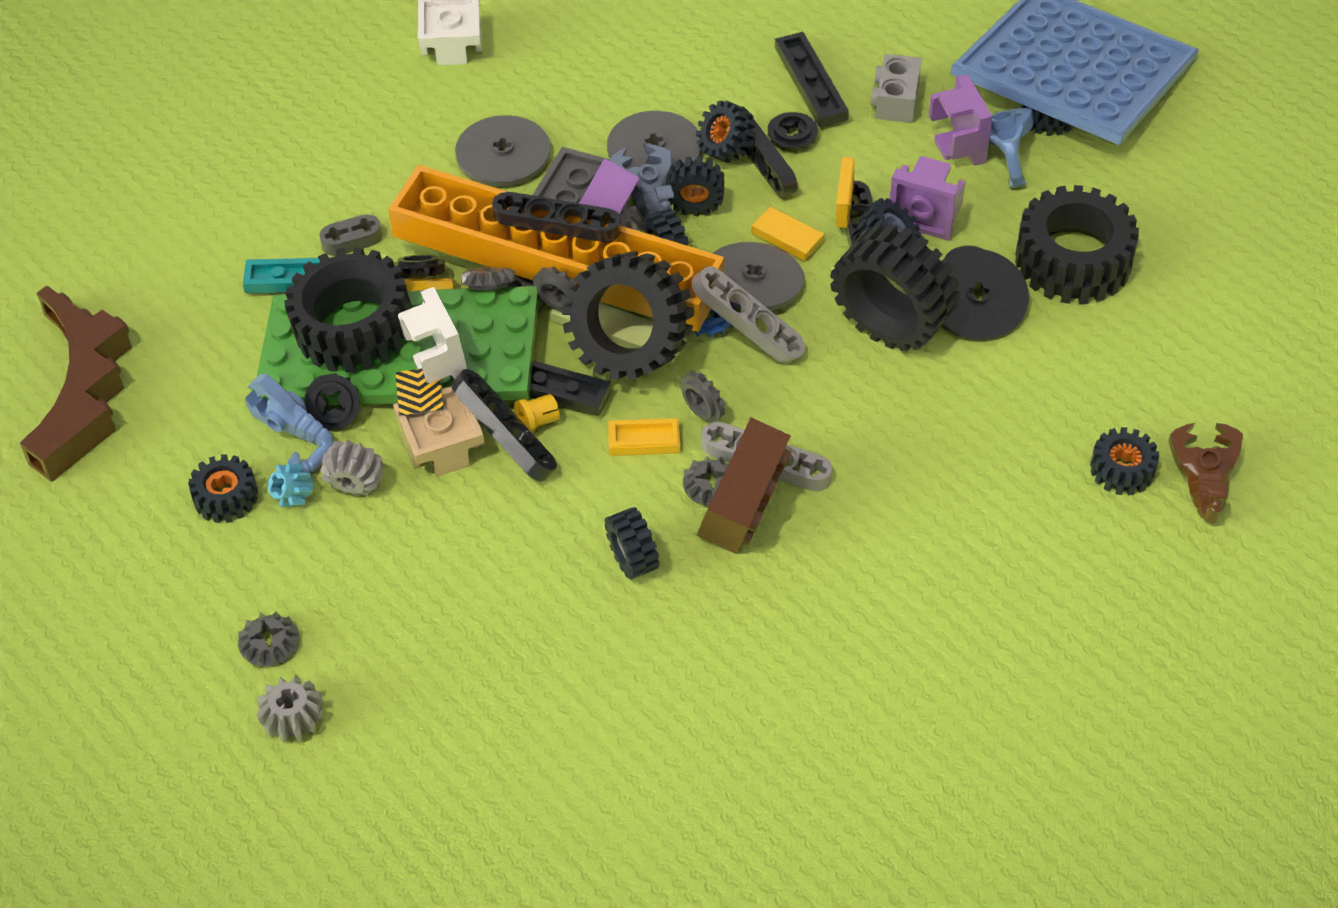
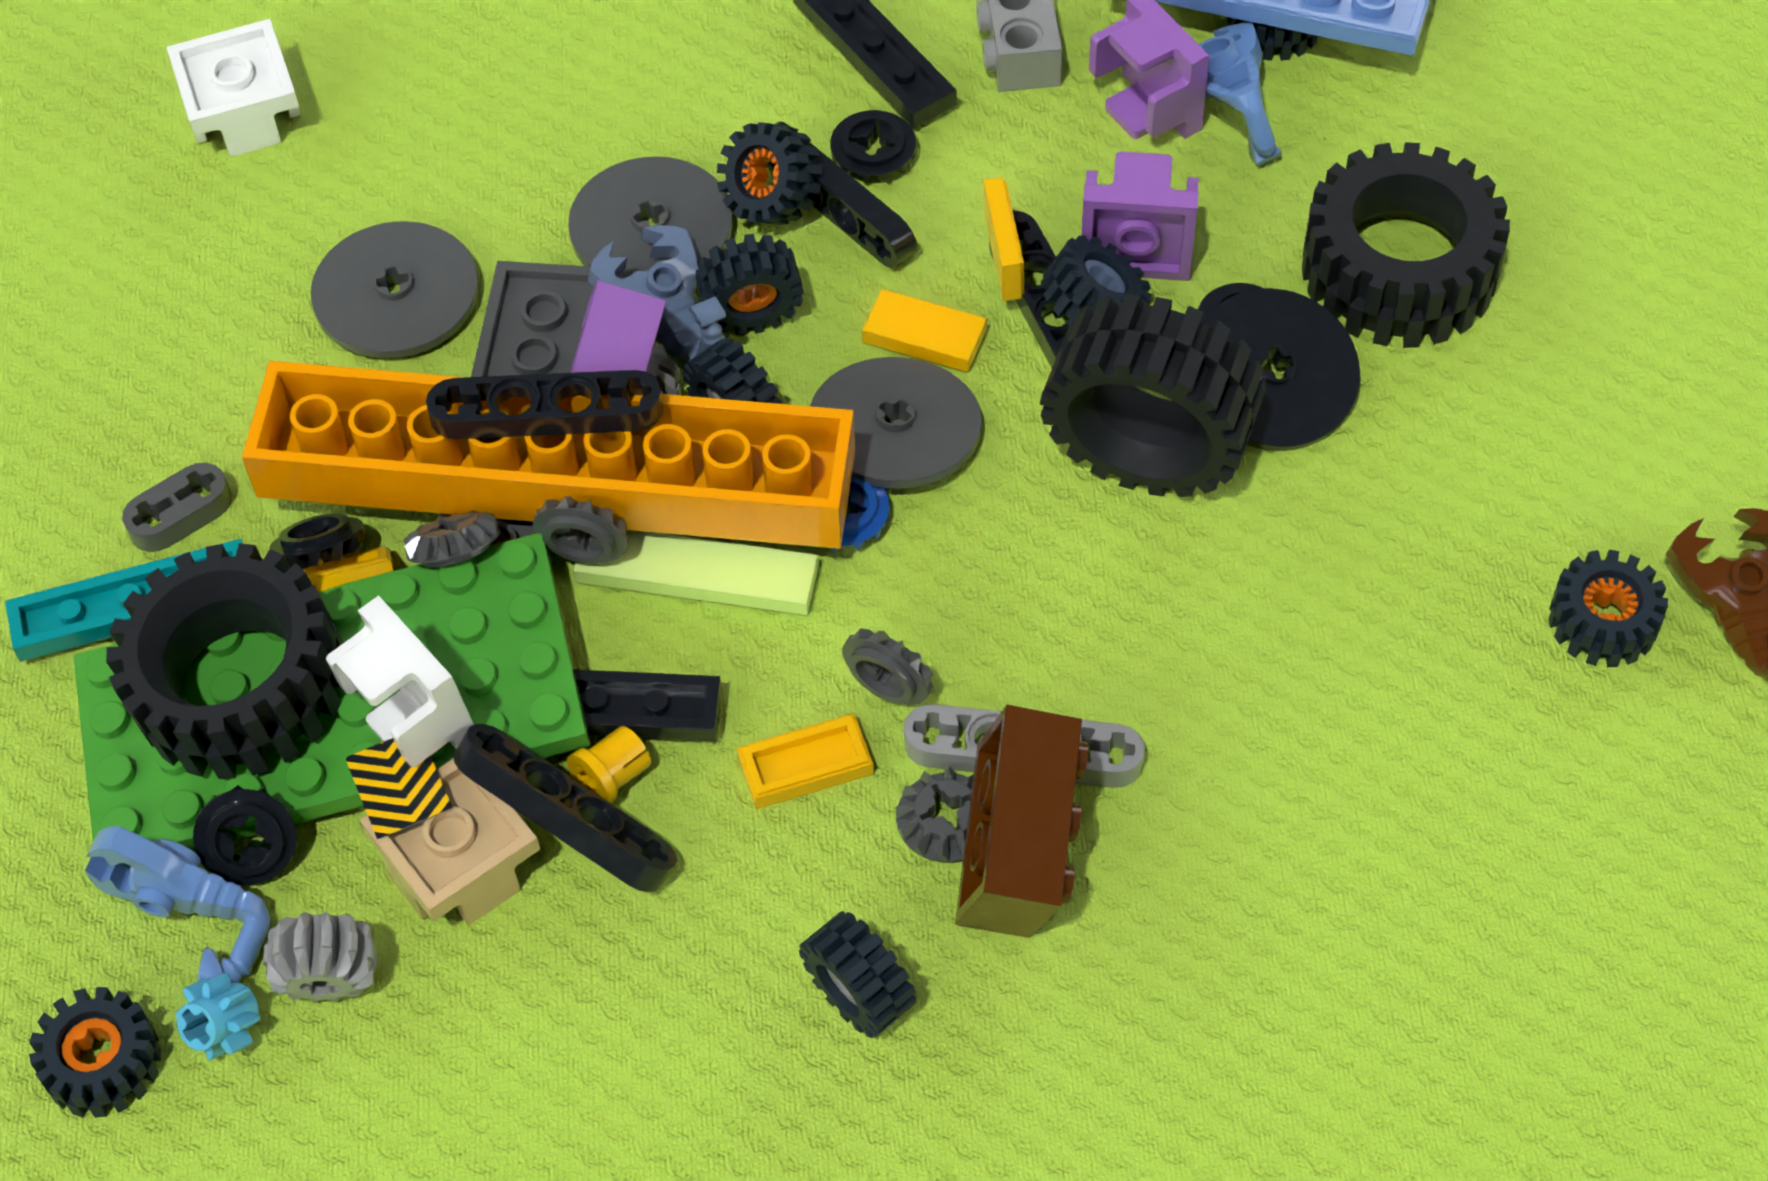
camera: 15 degrees left, 5 degrees up
black tyre [562,252,694,380] -> none
light grey beam [691,266,805,364] -> none

